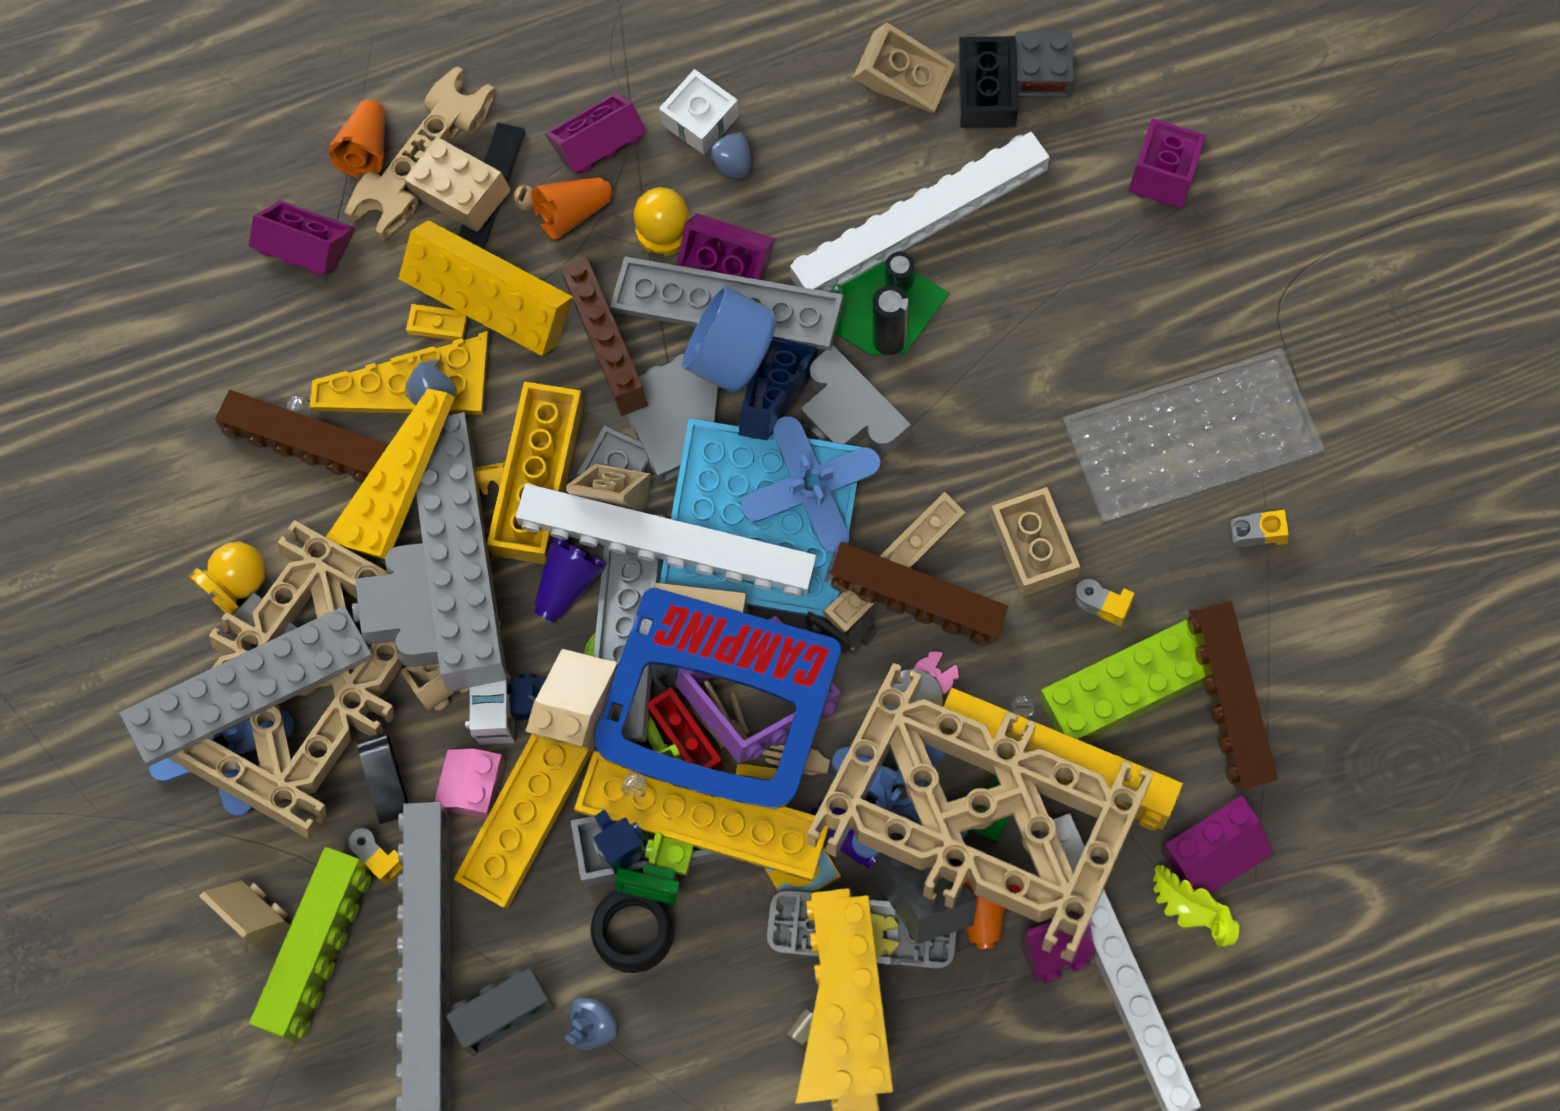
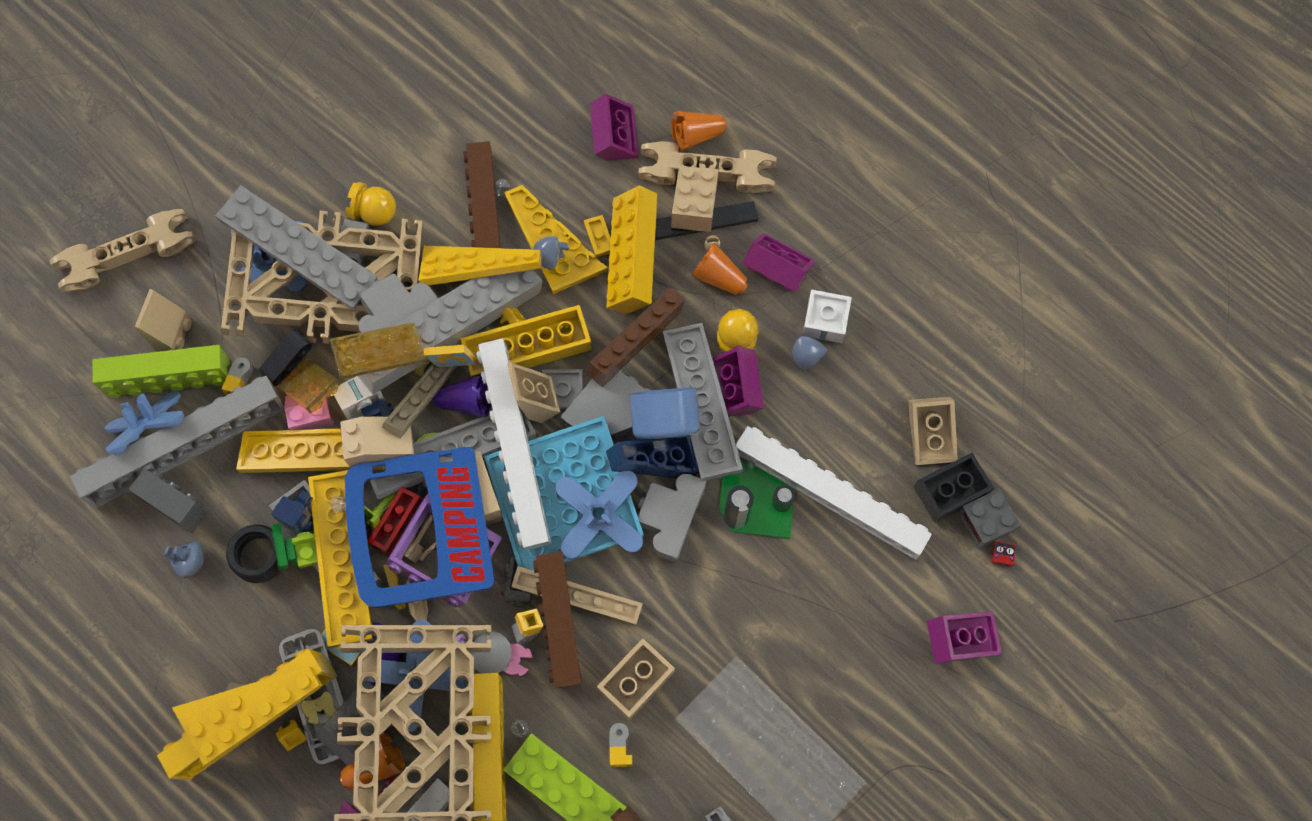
camera: 55 degrees right, 0 degrees up
none -> tan piece [49,209,196,293]
none -> medium blue piece [105,391,185,455]
none -> yellow tile [276,720,307,751]
none -> clear yellow tile [277,358,341,413]
none -> clear yellow tile [330,322,425,380]
none -> dark tan tile [382,363,458,438]
none -> yellow tile [424,345,478,367]
none -> yellow leg [512,609,544,644]
none -> tile [991,541,1016,567]

